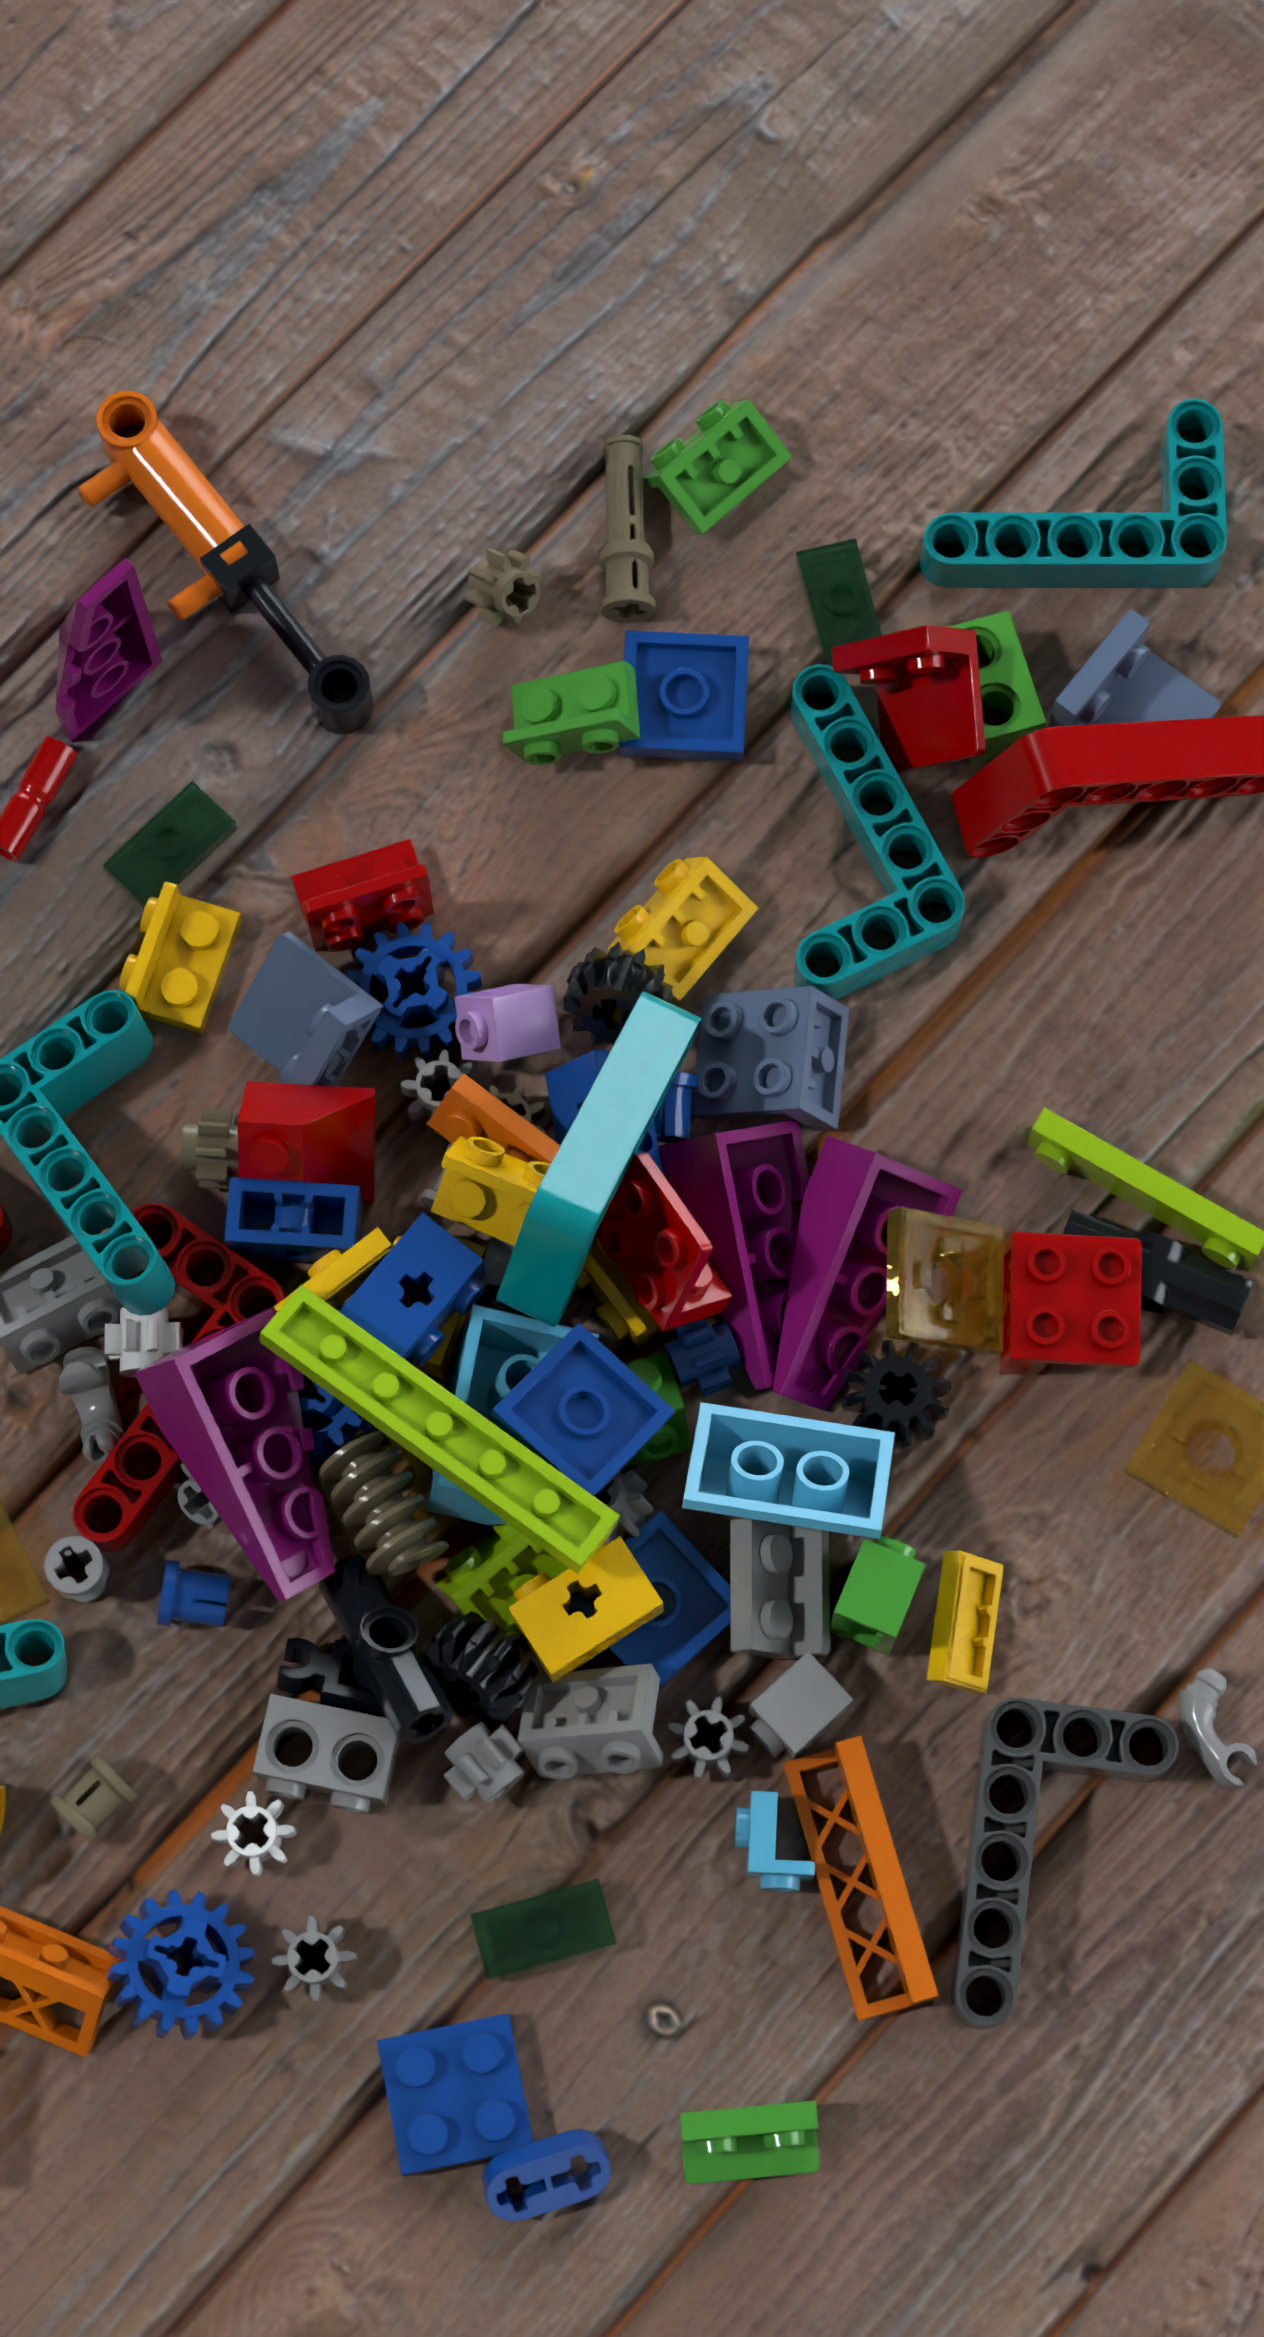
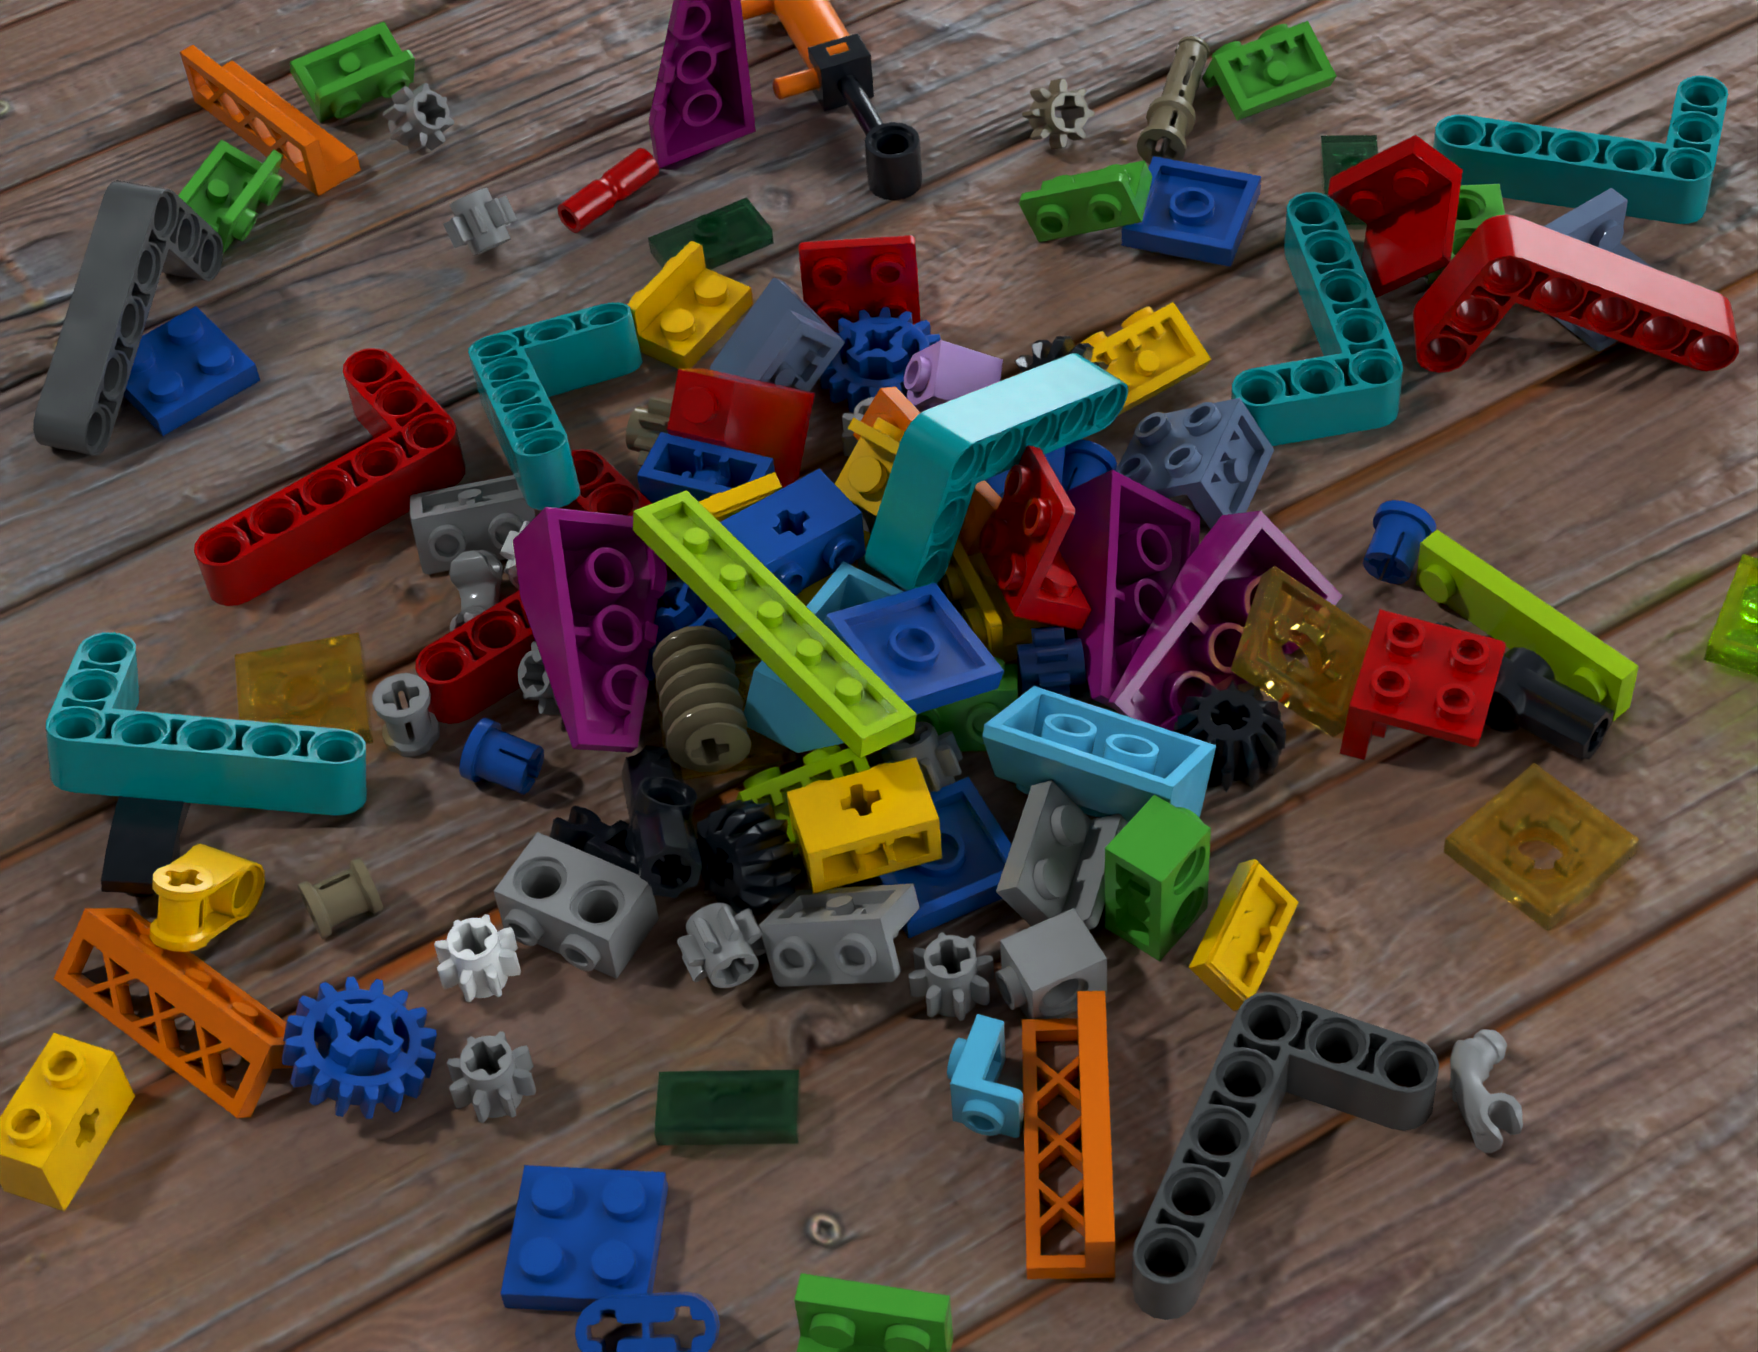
camera: 20 degrees right, 25 degrees down
none -> blue bush [1363,500,1436,584]

